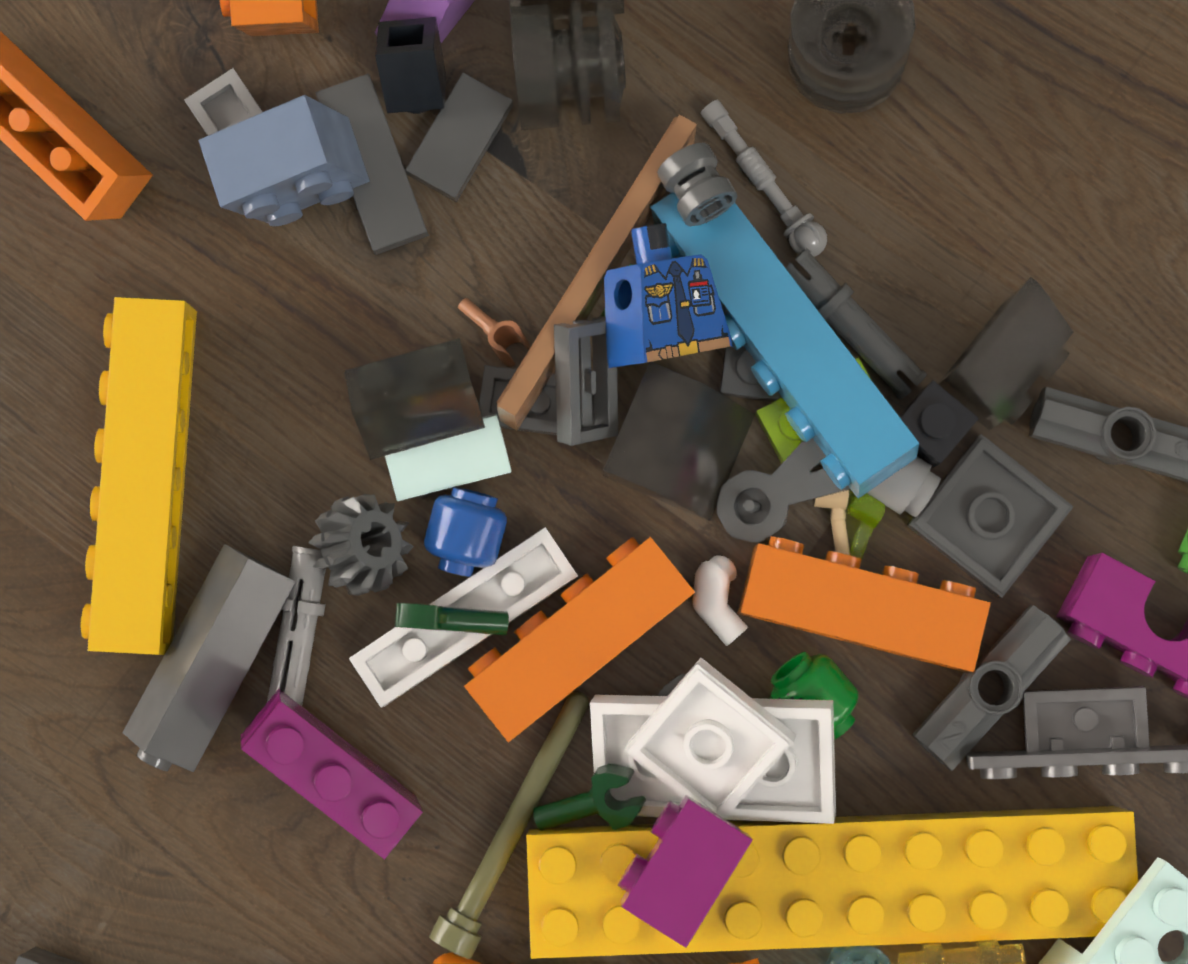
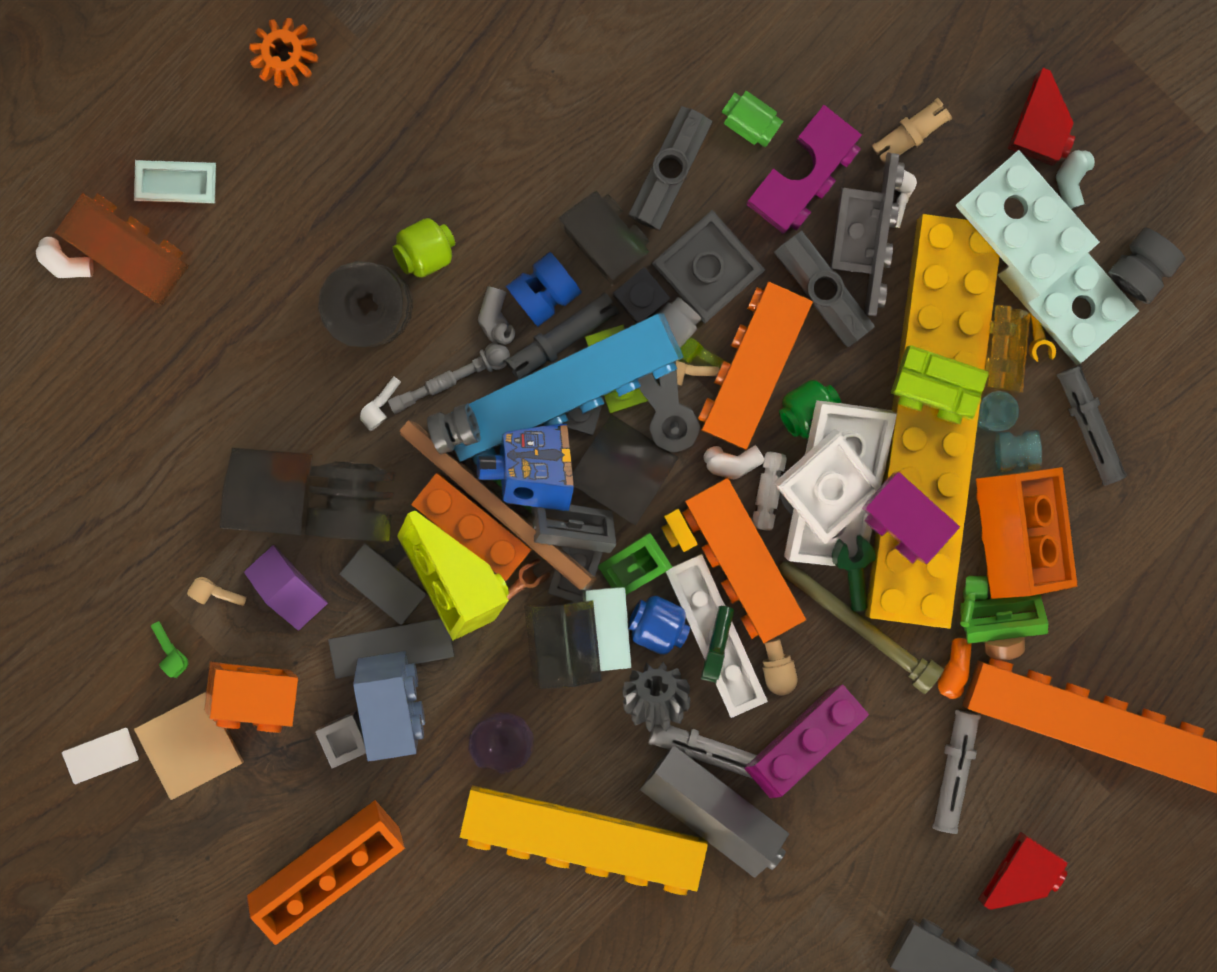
camera: 85 degrees left, 5 degrees up
black brick [375,17,446,114] -> none
none -> white hand [360,376,401,431]
none -> lime head [392,218,455,278]
none -> neon yellow slope [397,511,509,641]
none -> orange brick [411,473,532,581]
none -> hair [468,712,534,774]
none -> light grey arm [478,286,515,345]
none -> blue wheel [505,252,582,327]
none -> bright green slope [598,532,672,595]
none -> yellow plate [661,508,698,552]
none -> white axle [752,451,787,531]
none -> tan cylinder [762,639,798,696]
none -> lime brick [891,345,989,424]
none -> white hand [895,170,917,228]

